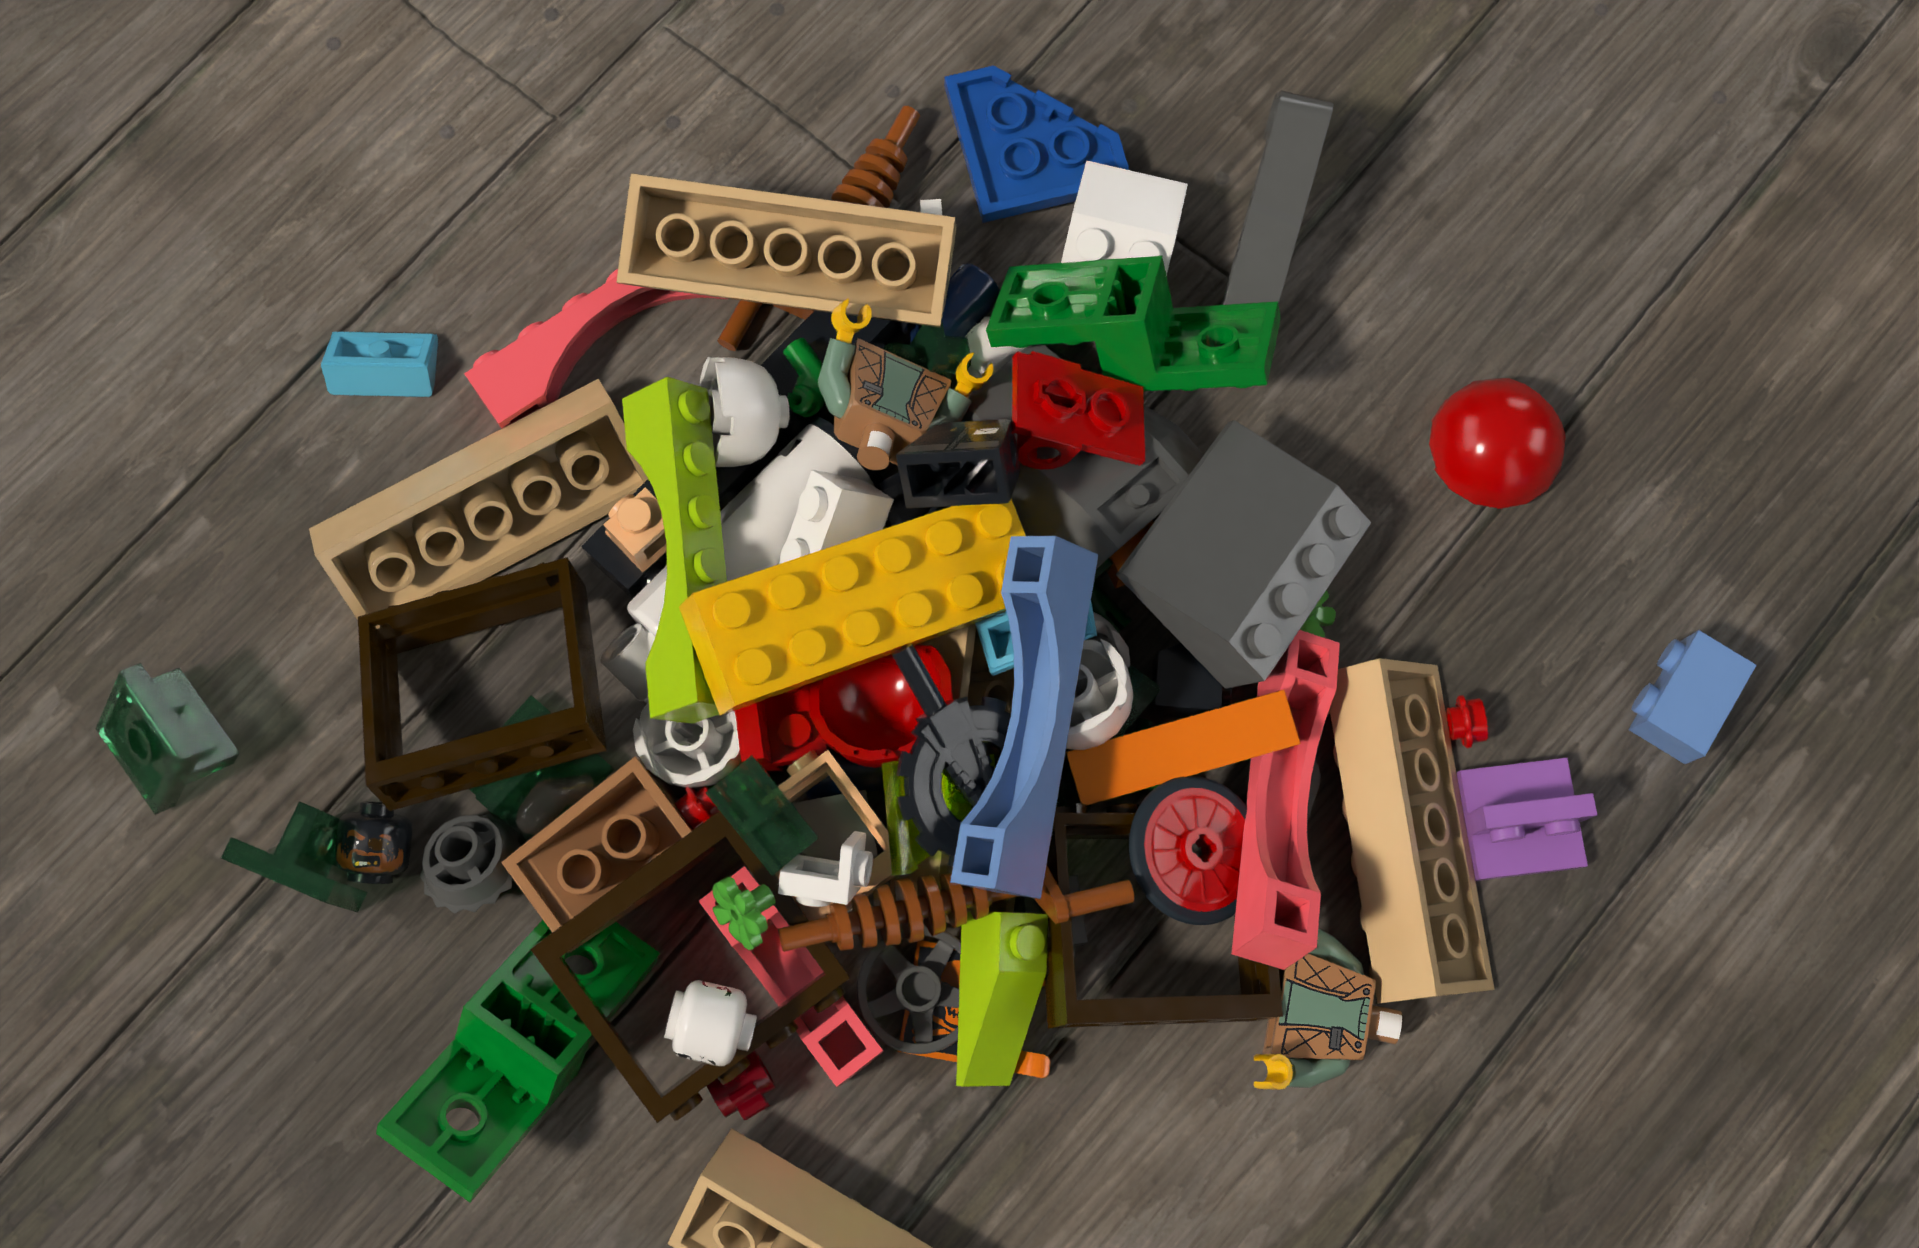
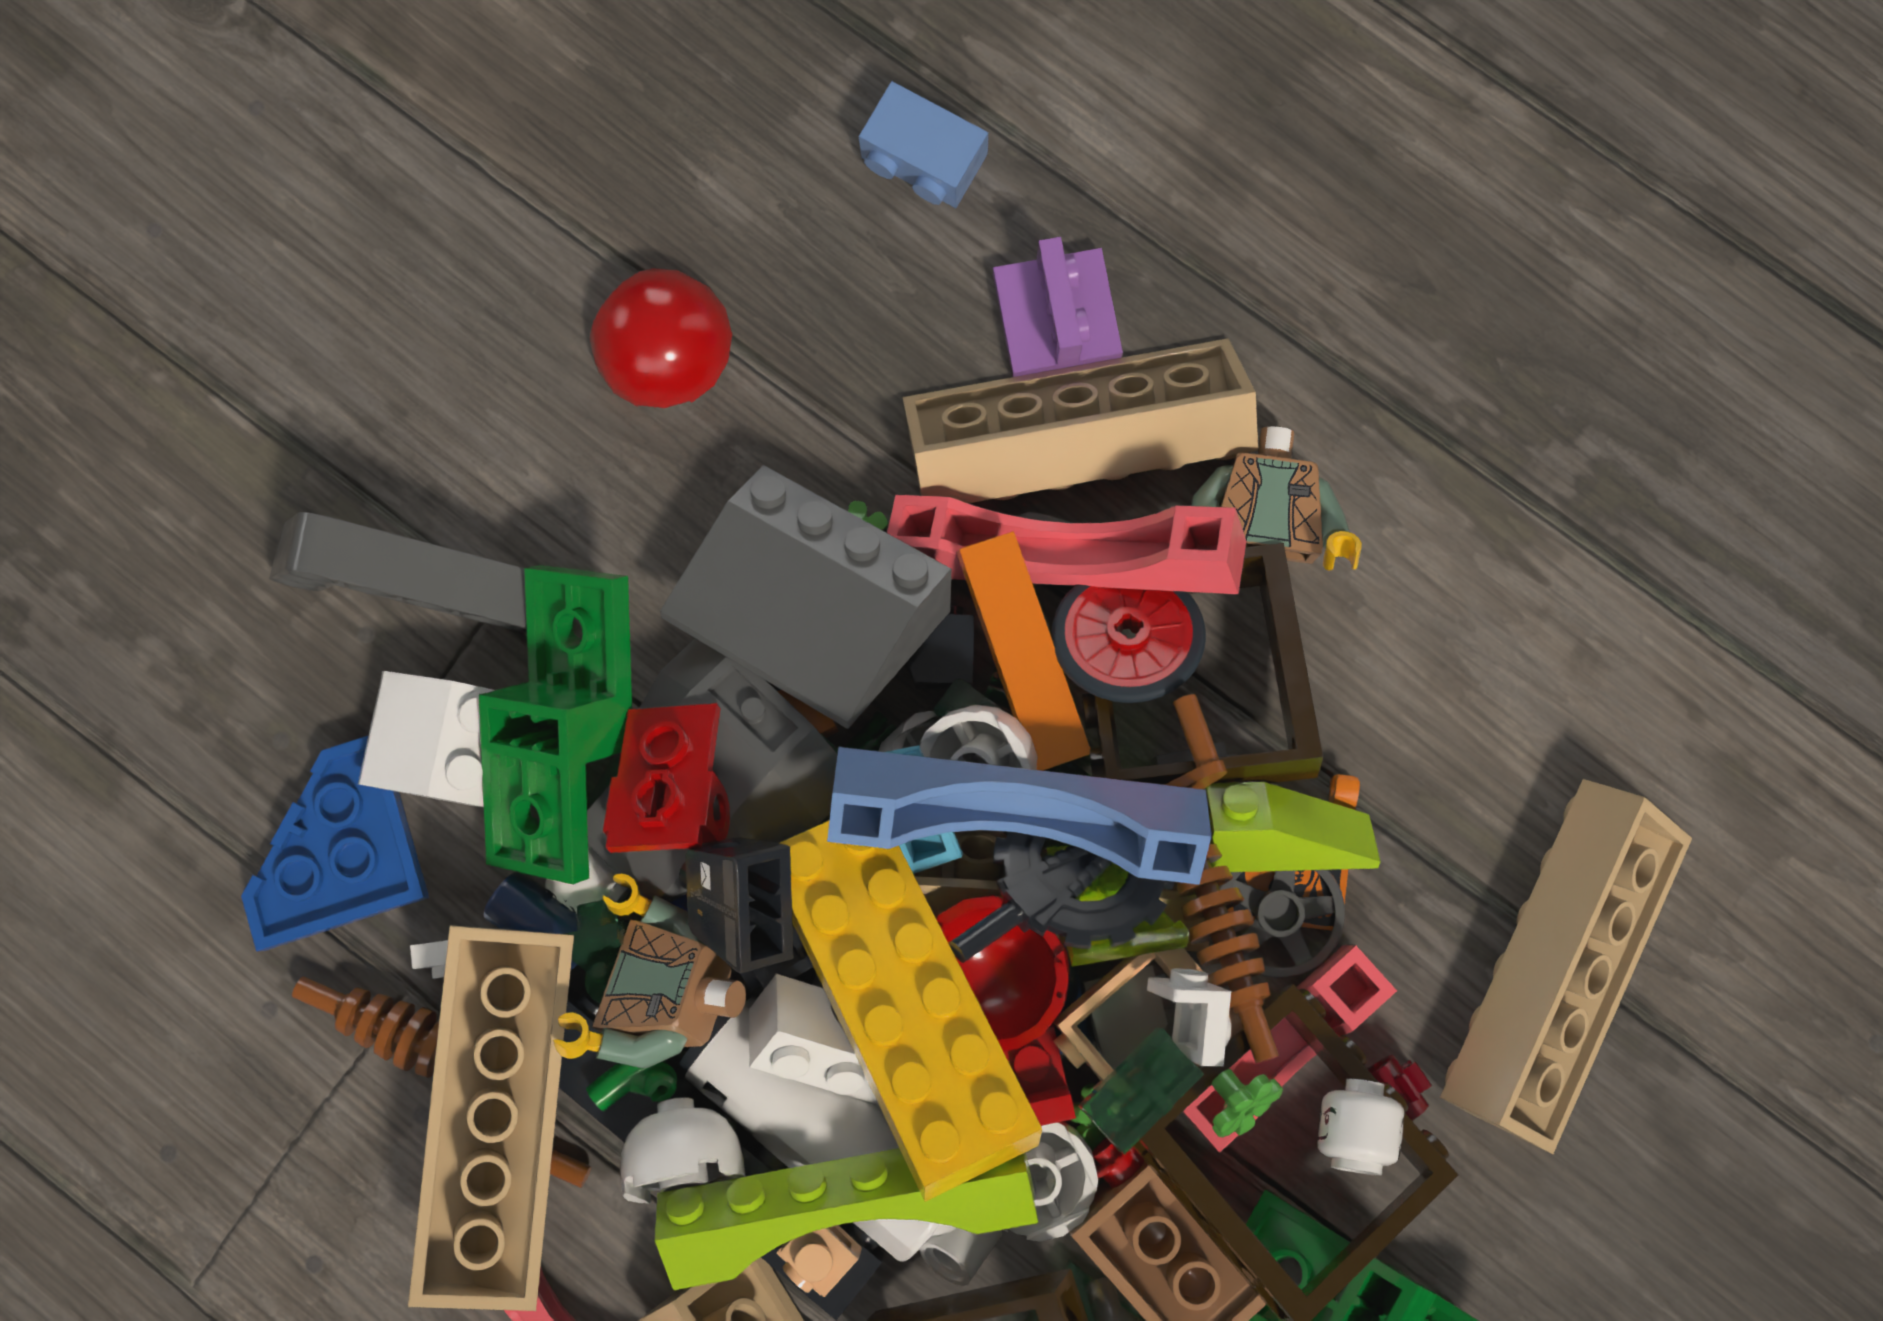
camera: 85 degrees left, 5 degrees up
red plate [1446,695,1488,749] -> none

